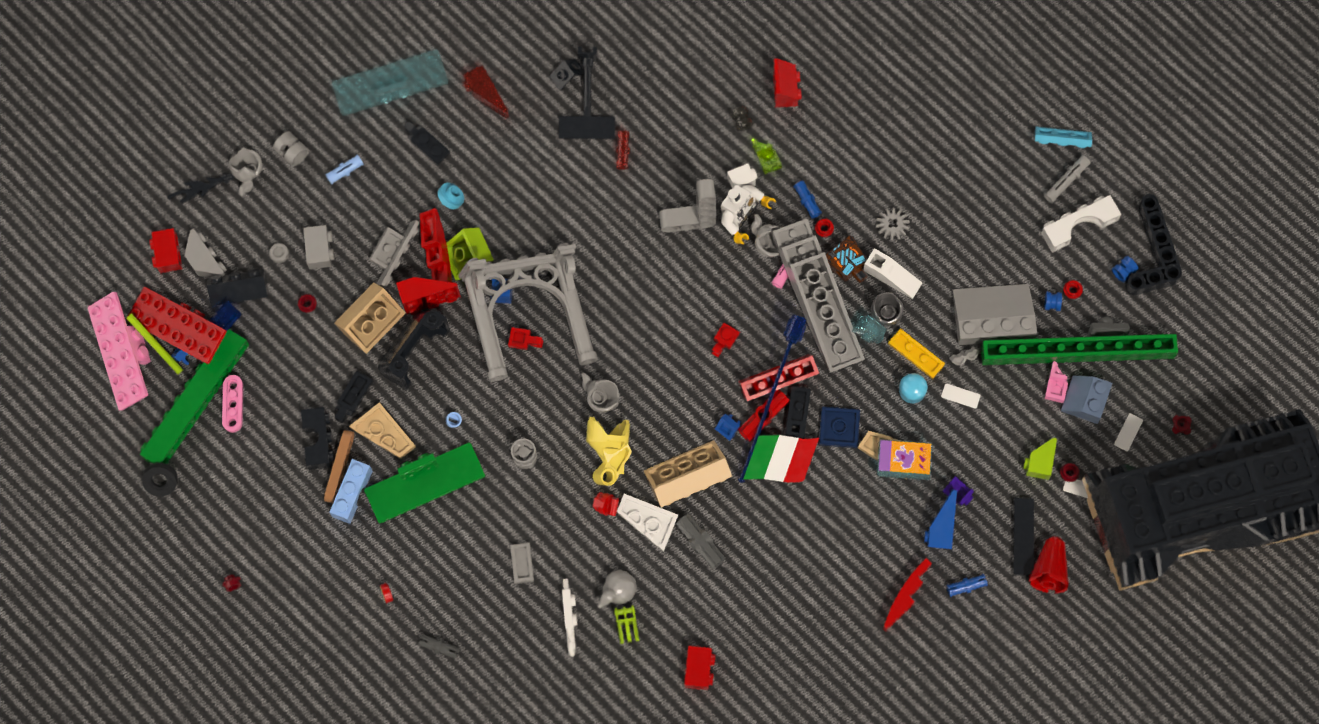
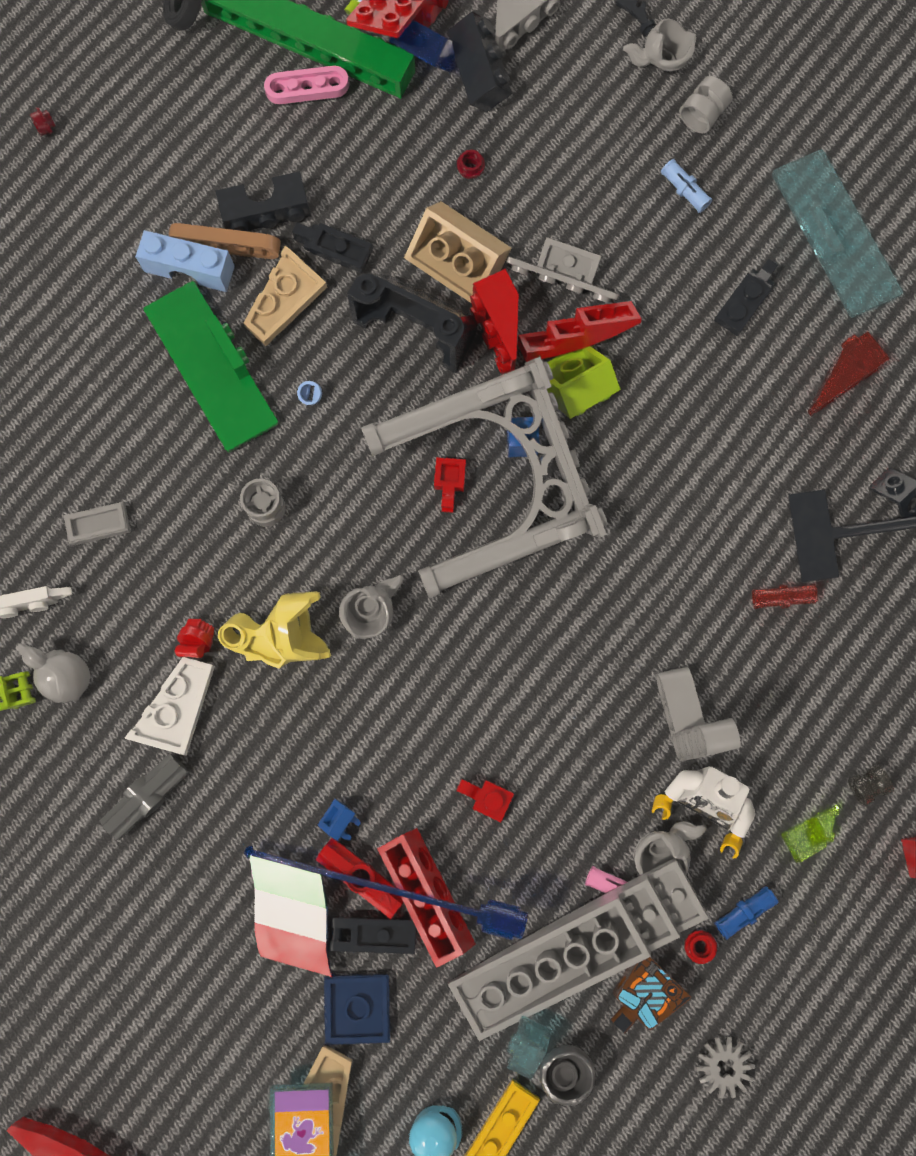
camera: 80 degrees right, 5 degrees up
light grey tile [269,243,289,263] -> none
light grey brick [303,225,335,269] -> none
red tile [380,583,393,603] -> none
medium azure plate [438,182,464,209] -> none
tan slope [644,440,732,507] -> none
white brick [727,164,757,189] -> none
white slope [863,248,922,299] -> none

